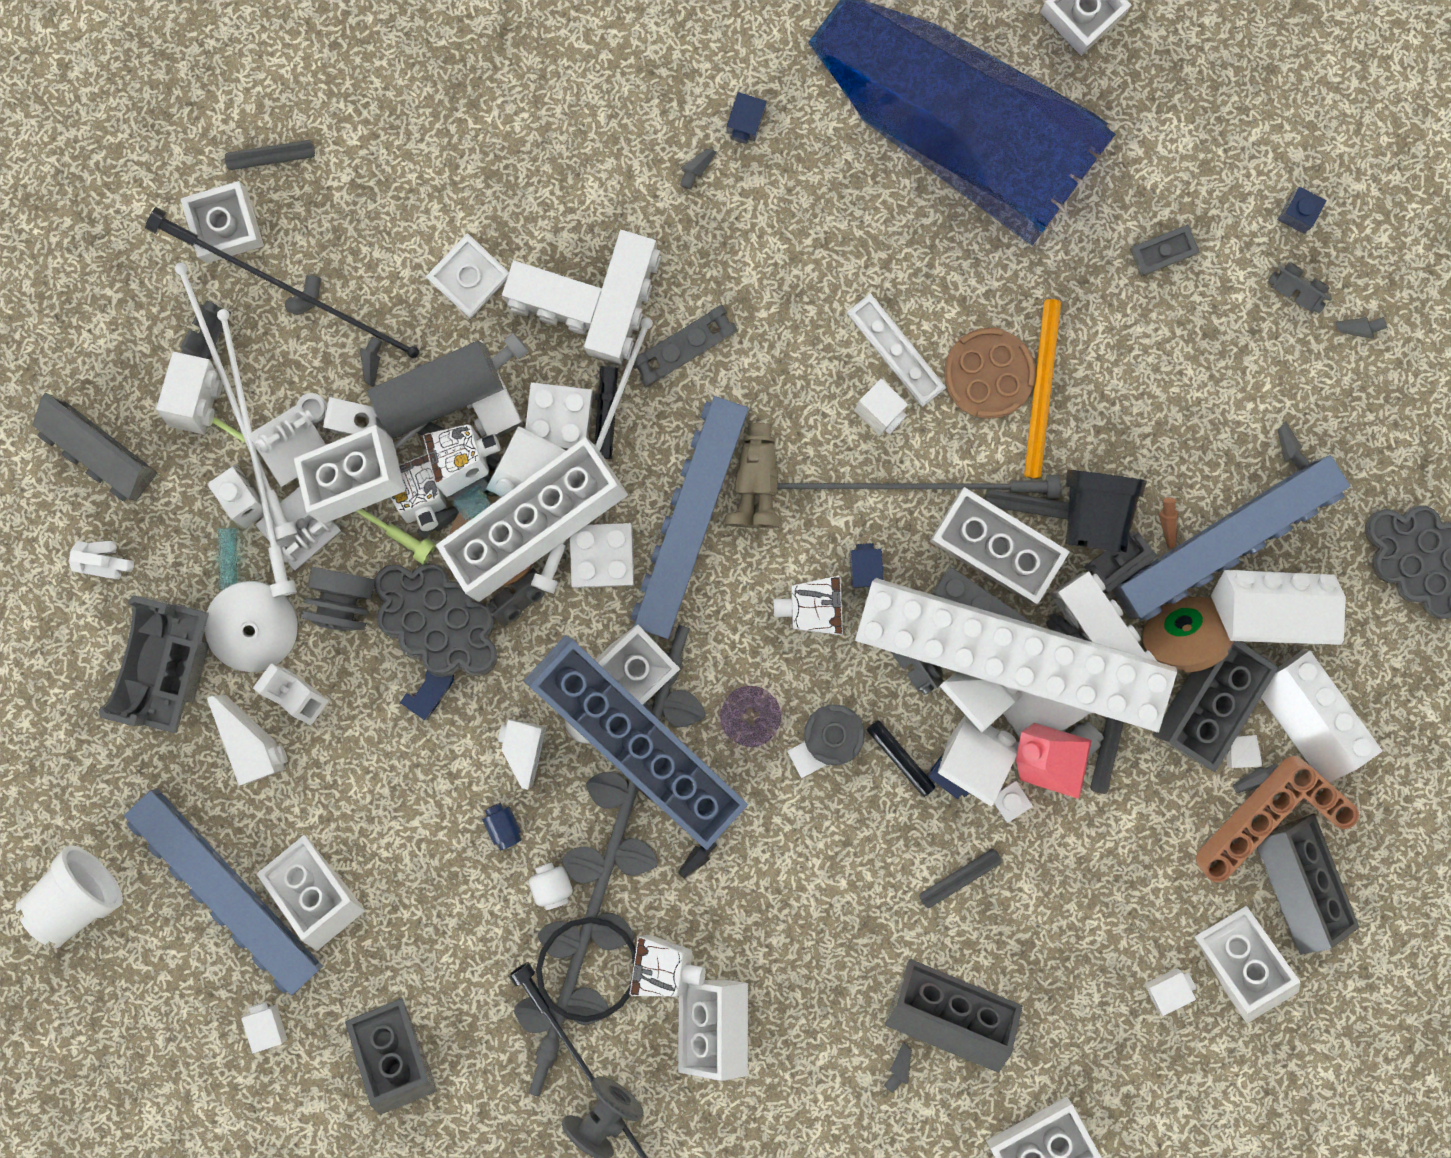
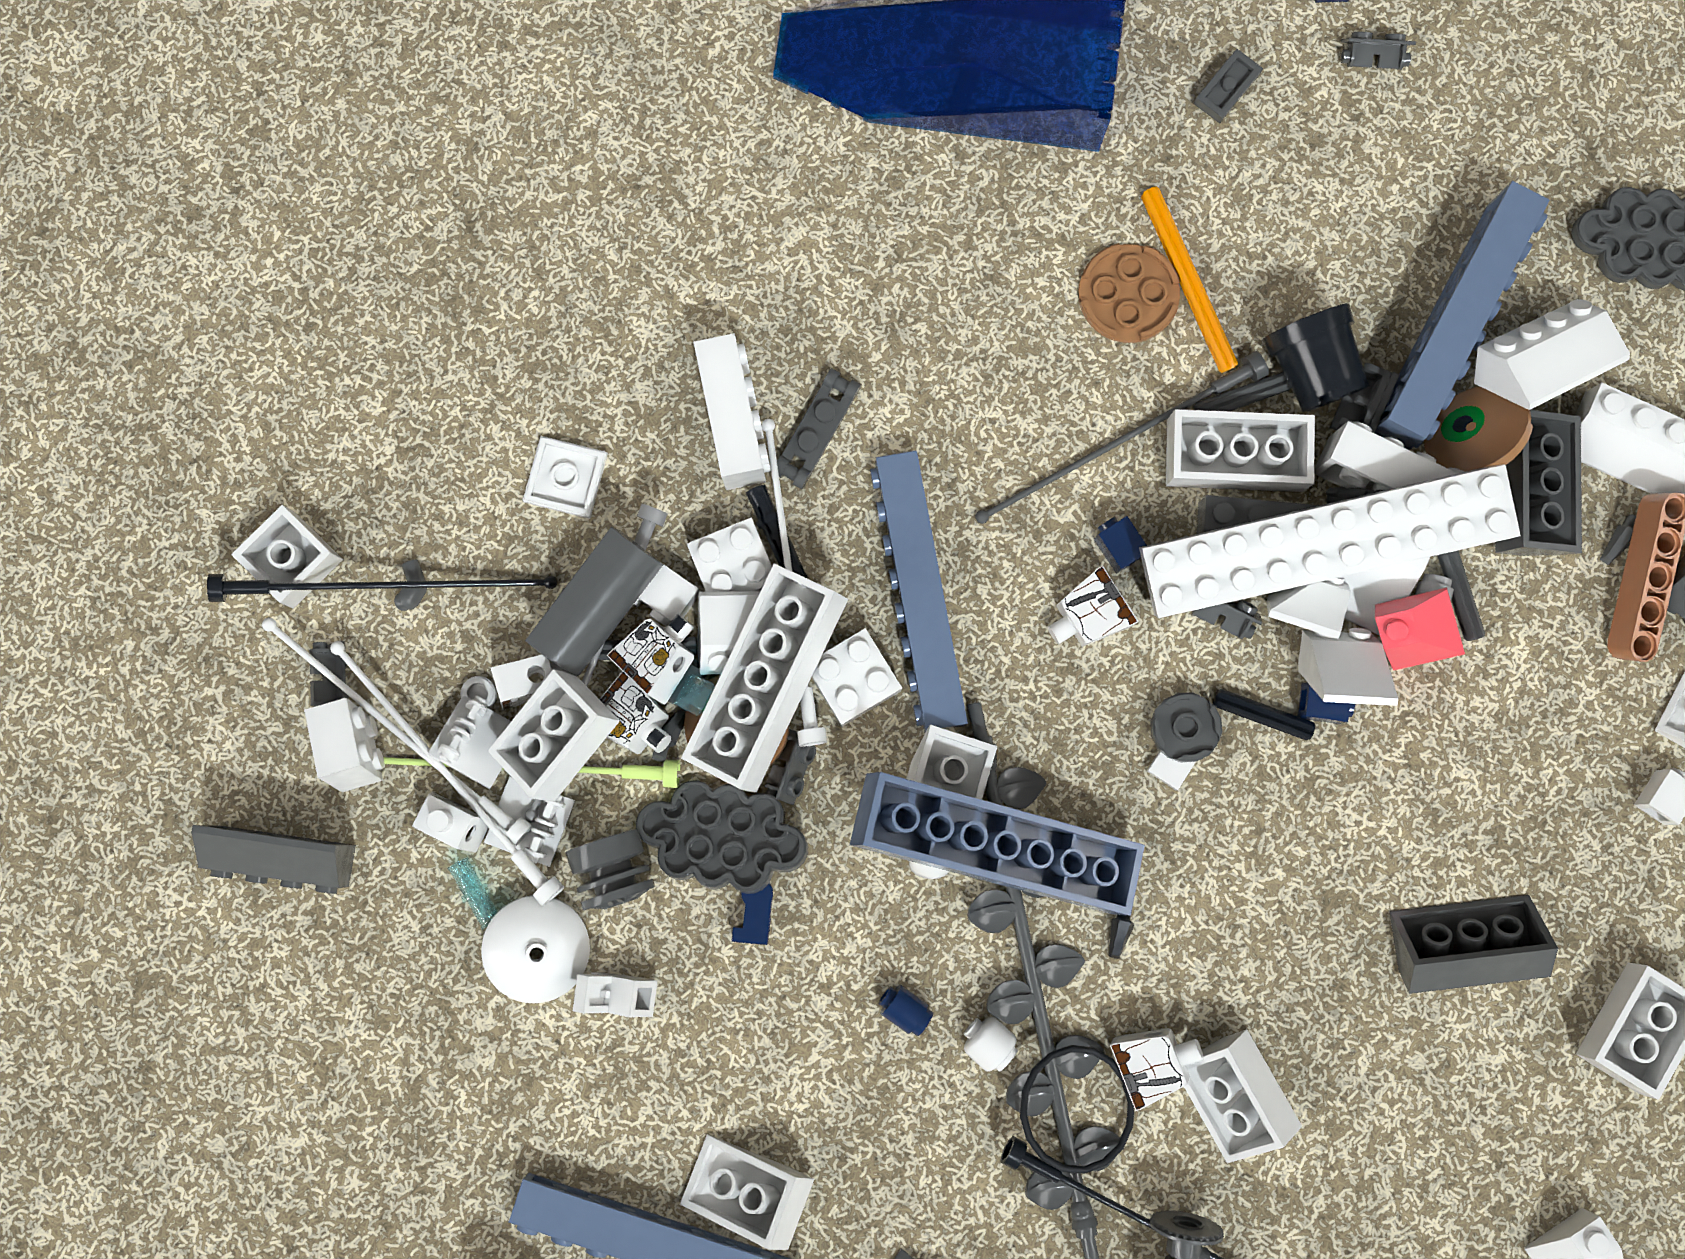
camera: 30 degrees left, 5 degrees down
white rock [69,541,134,580] -> none
dark grey piece [99,595,209,733] -> none
white slope [207,695,288,786] -> none
dark grey axle [225,140,315,170] -> none
dark grey bar [360,337,382,387] -> none
white slope [498,719,546,790] -> none
white brick [502,260,602,335] -> none
dark grey bar [680,149,717,189] -> none
clear purple plate [720,686,781,747] -> none
dark tan piece [724,423,780,529] -> none
dark blue brick [726,92,767,144] -> none
white tile [847,293,946,407] -> none
white brick [854,379,908,436] -> none
dark grey bar [884,1042,912,1093] -> none
dark grey axle [919,849,1002,908] -> none
white plate [994,780,1033,823] -> none
nougat bar [1159,497,1179,548] -> none
white slope [1226,735,1262,768] -> none
dark grey bar [1278,421,1309,470] -> none
dark grey bar [1336,317,1388,339] -> none

